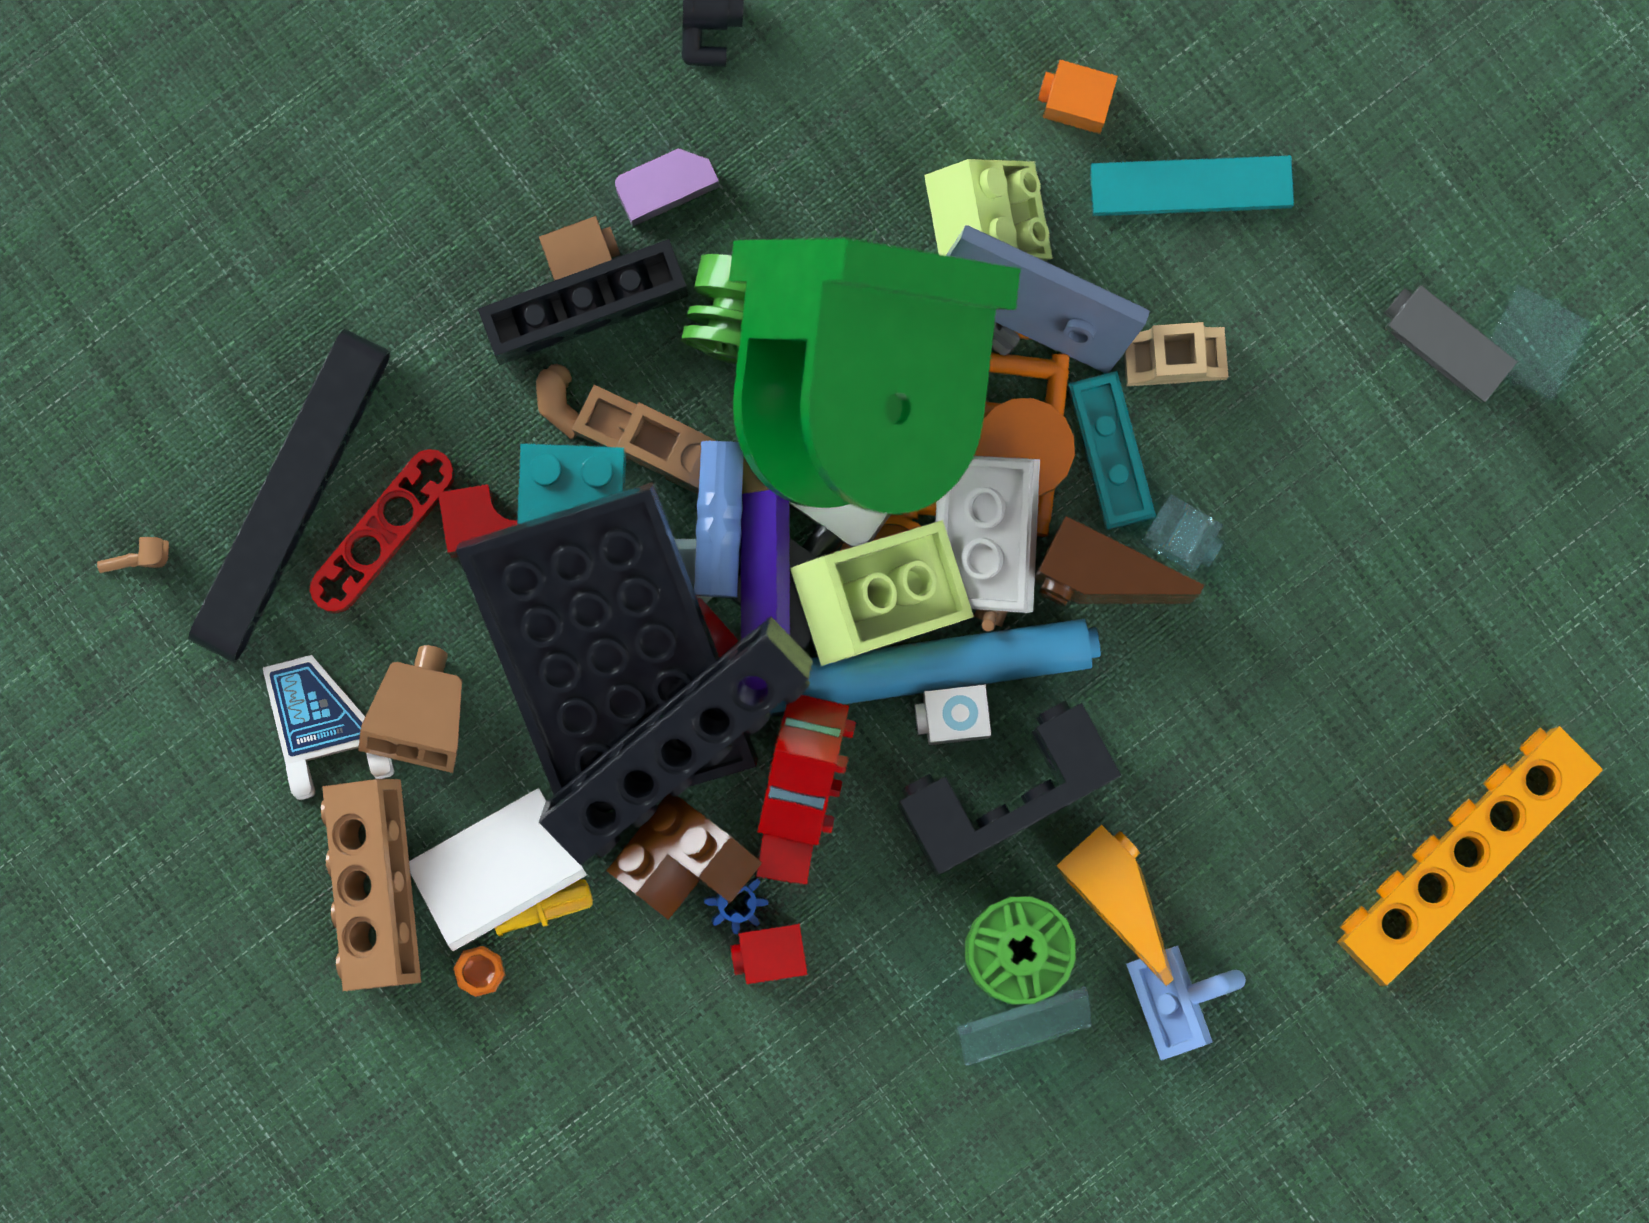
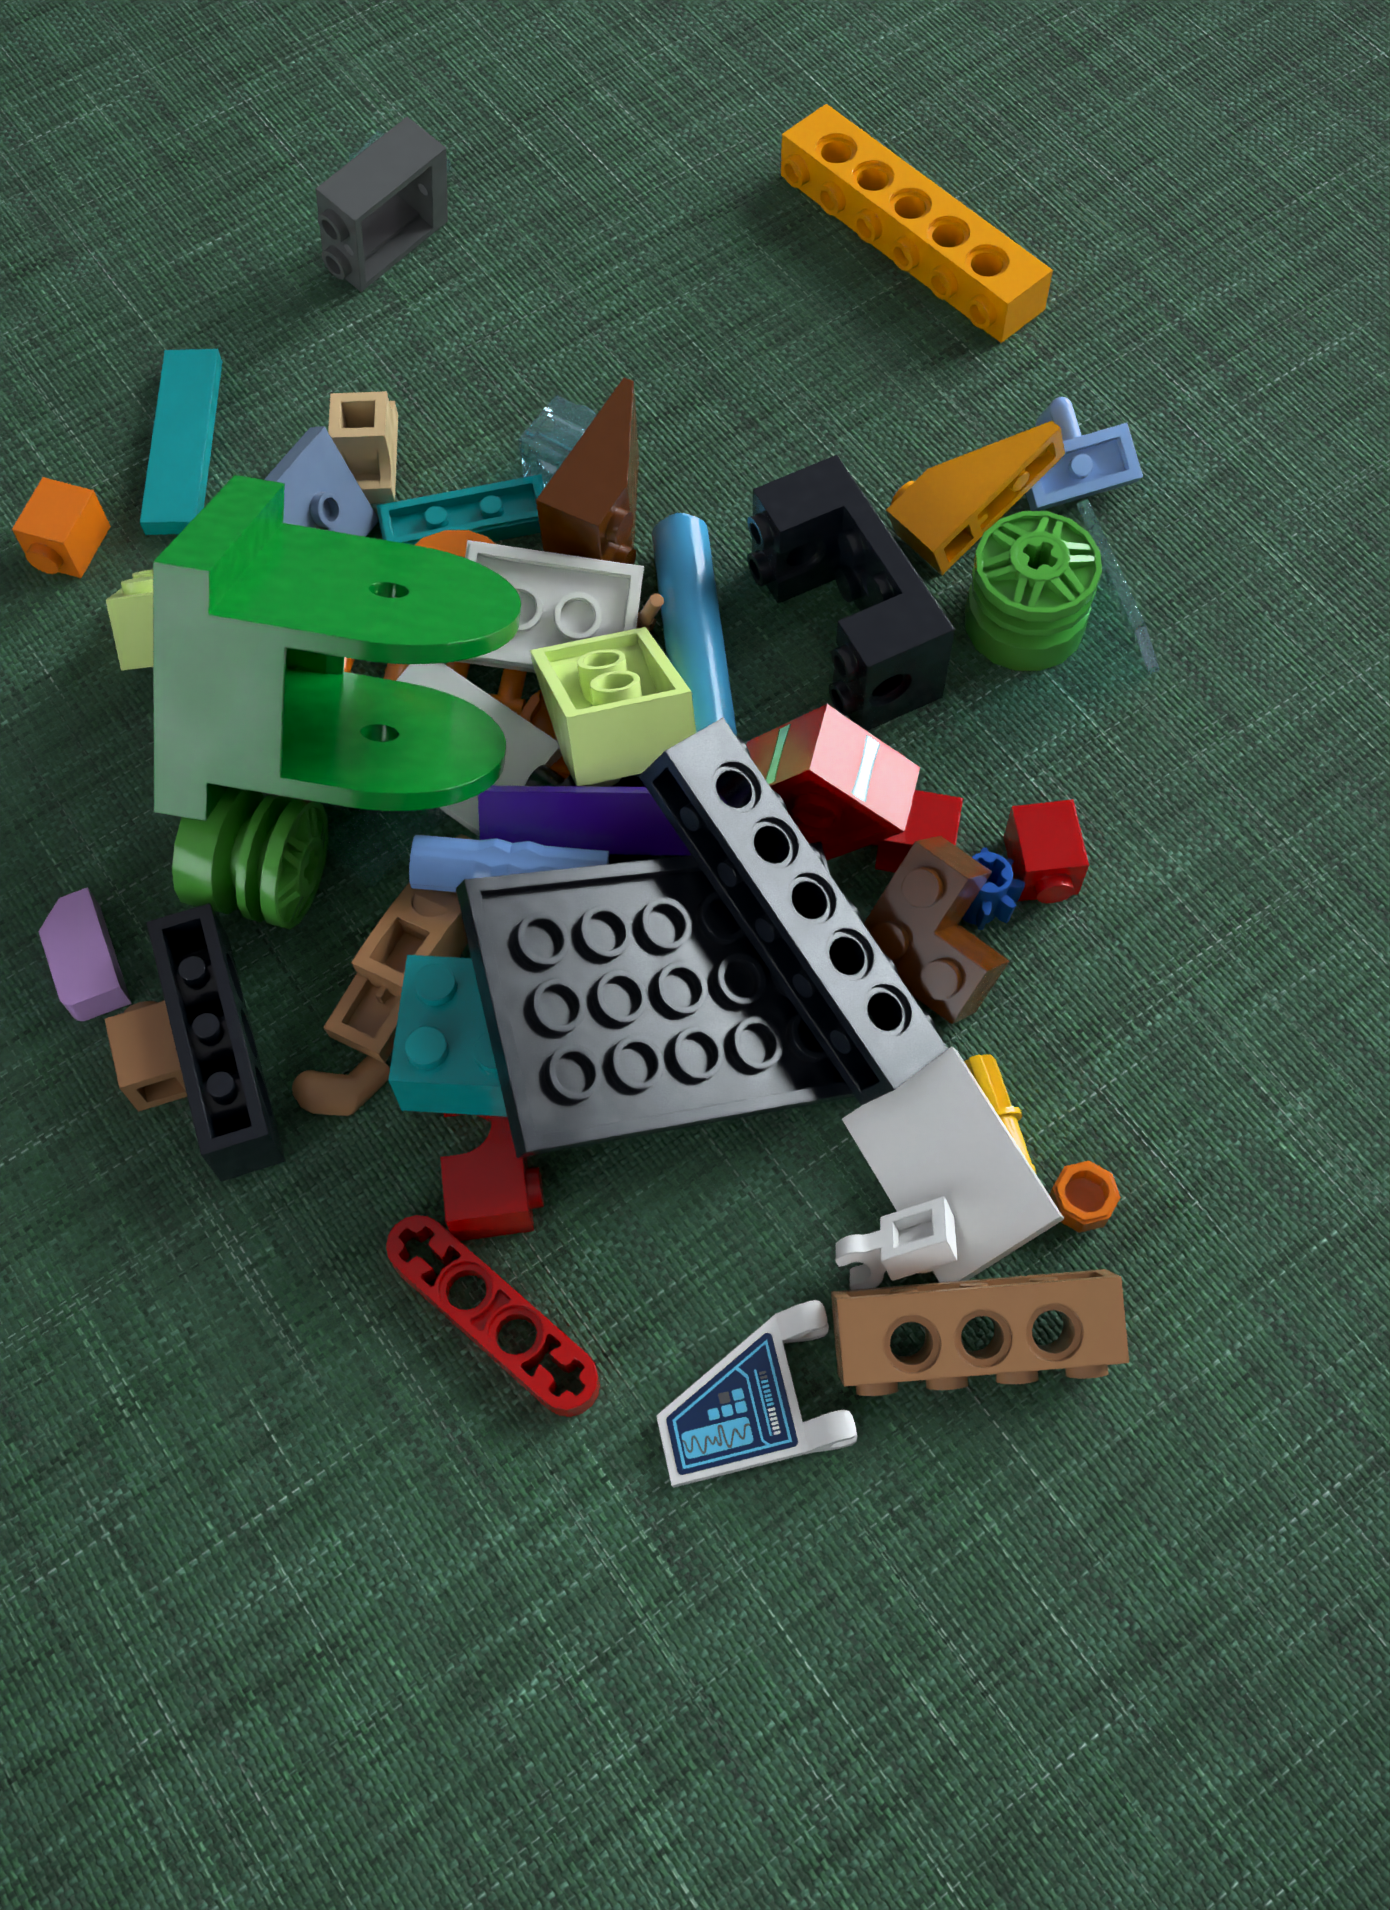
camera: 80 degrees left, 20 degrees down
medium nougat hand [97,537,169,573] -> none
black beam [188,329,391,663] -> none
medium nougat torso [358,645,462,773] -> none
white brick [915,685,991,745] -> none
none -> white plate [835,1196,957,1290]

